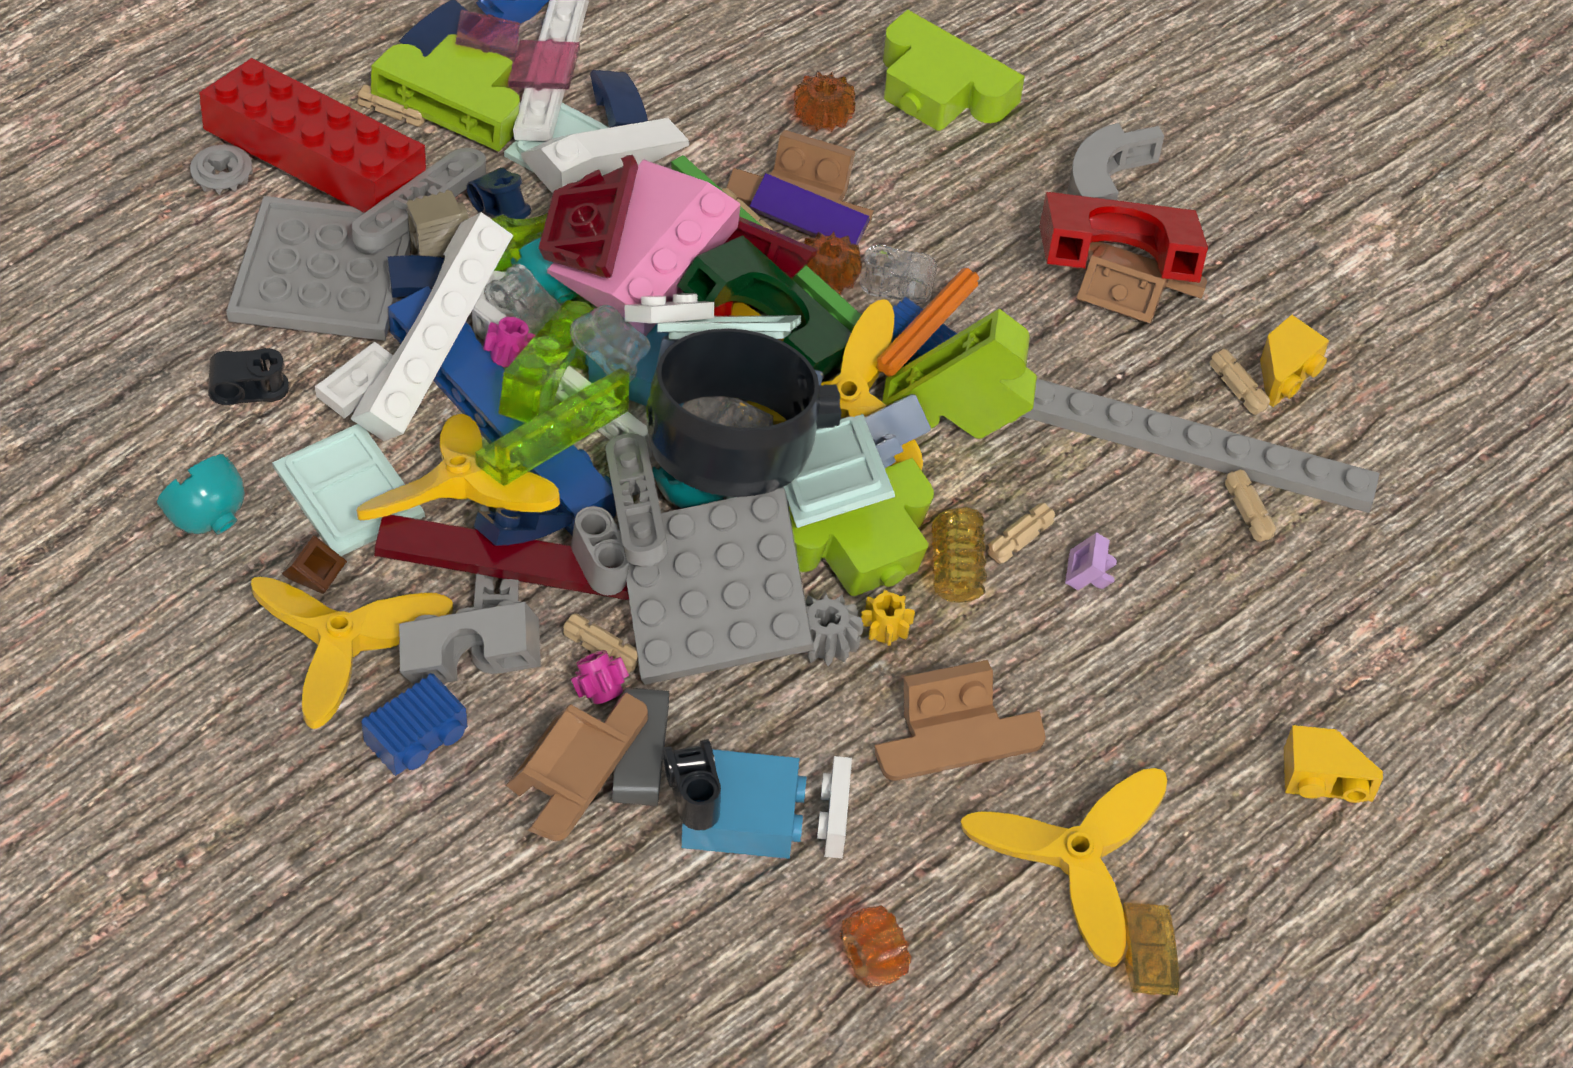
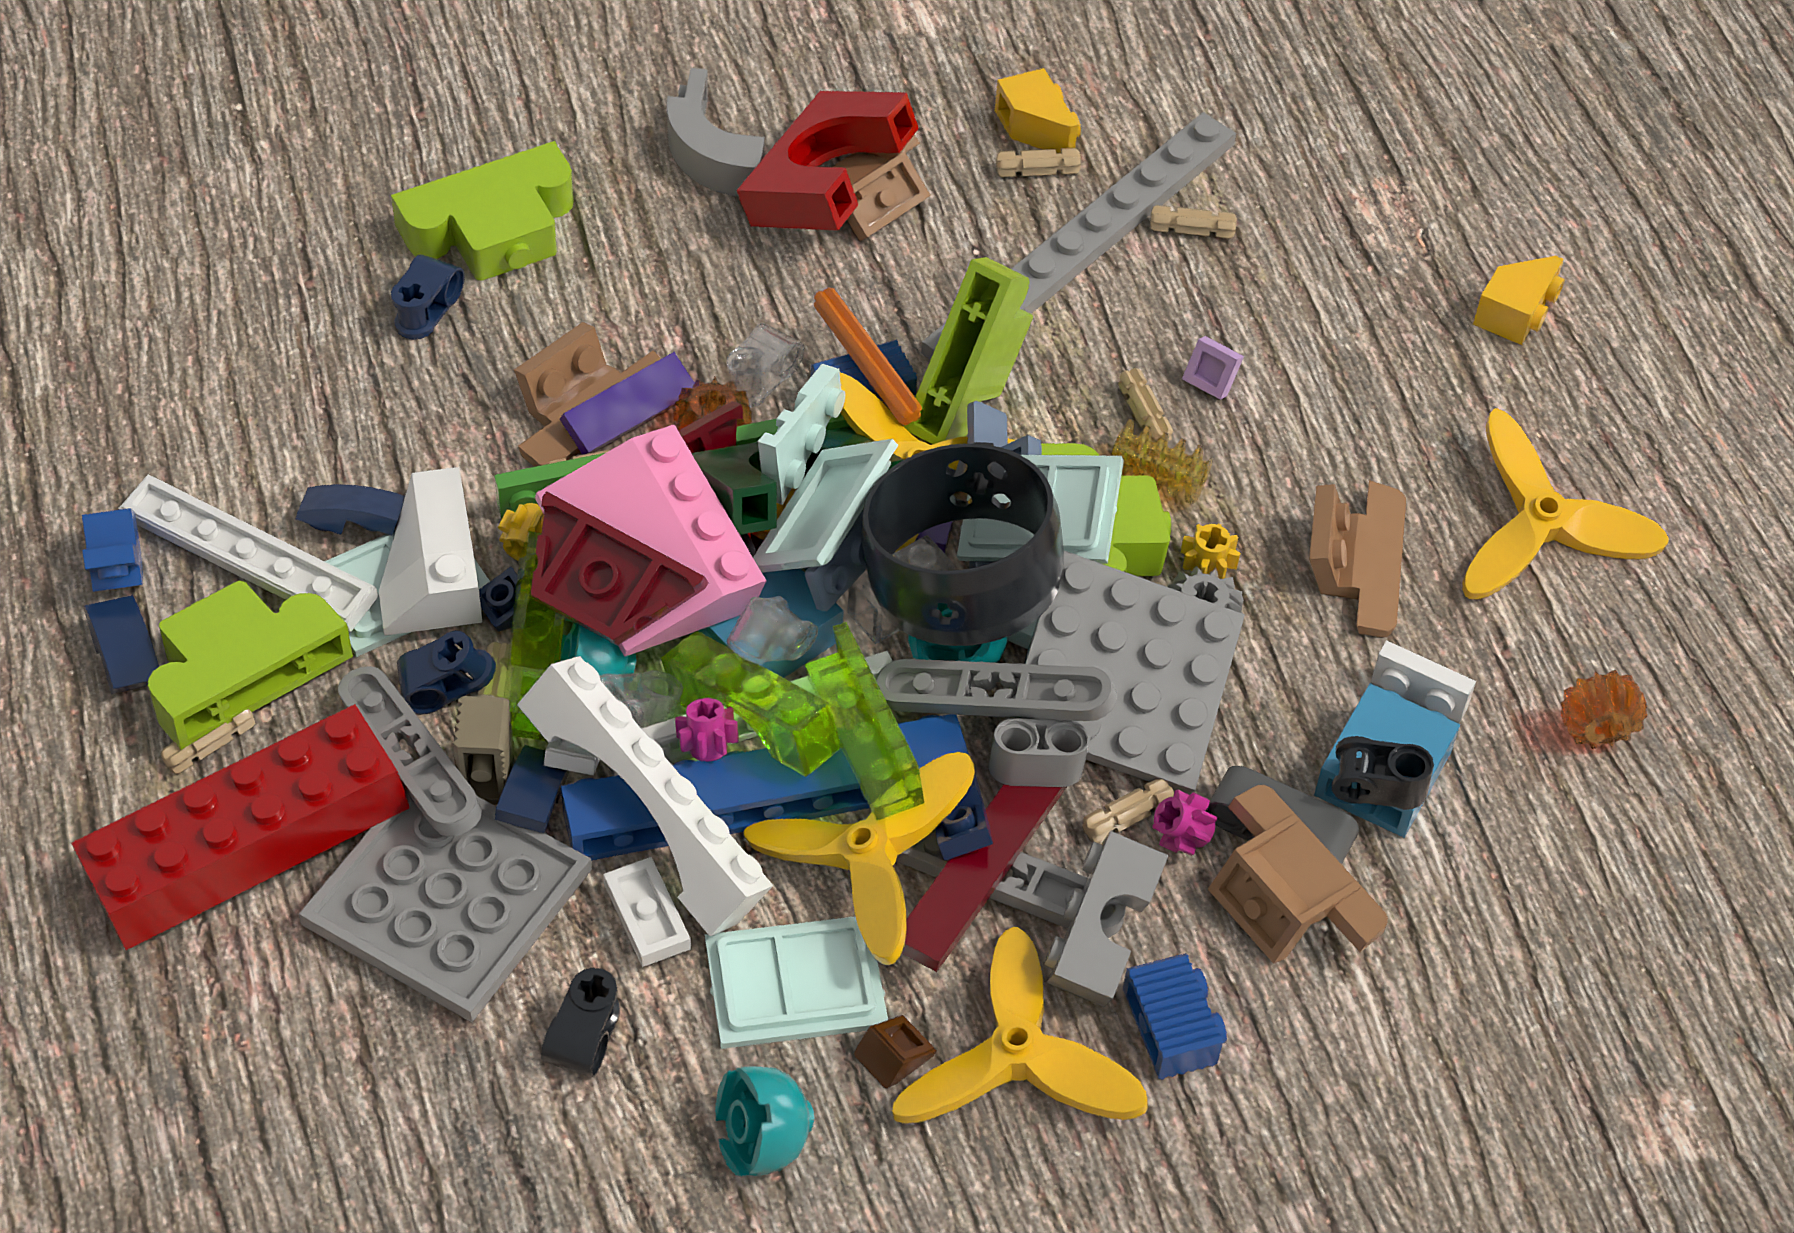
camera: 65 degrees left, 0 degrees up
light grey gear [190,144,253,195] -> none
clear pink piece [455,10,520,57] -> none
clear pink piece [508,39,580,91] -> none
white plate [625,293,714,323] -> none
clear orange gear [794,71,856,132] -> none
clear yellow slope [1123,902,1180,995] -> none
none -> dark blue piece [391,254,465,340]
none -> light aqua wing [758,364,845,505]

